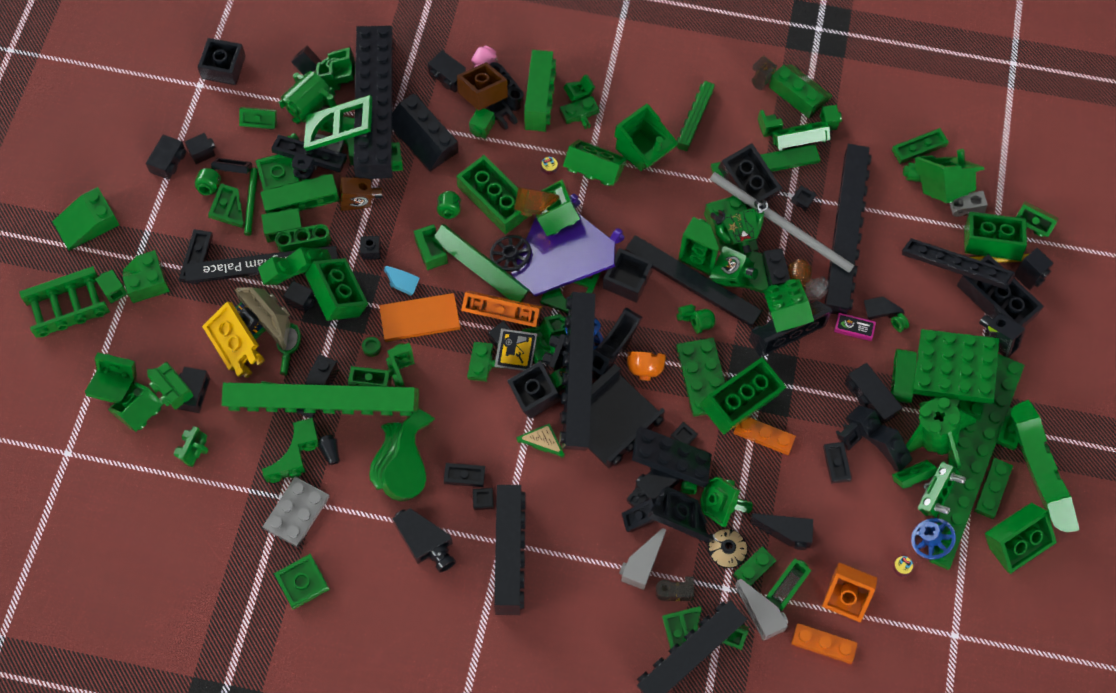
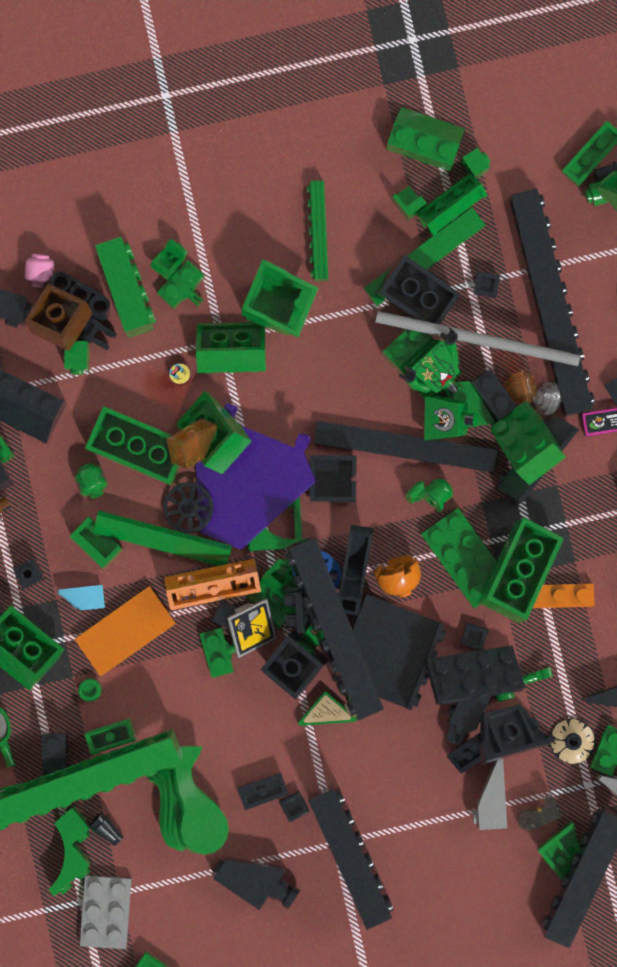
camera: 20 degrees left, 20 degrees up
green bracket [386,343,415,387] -> none
green slope [678,217,719,276] -> none
green piece [700,477,753,527] -> none
clear smoke leg [752,55,777,90] -> none

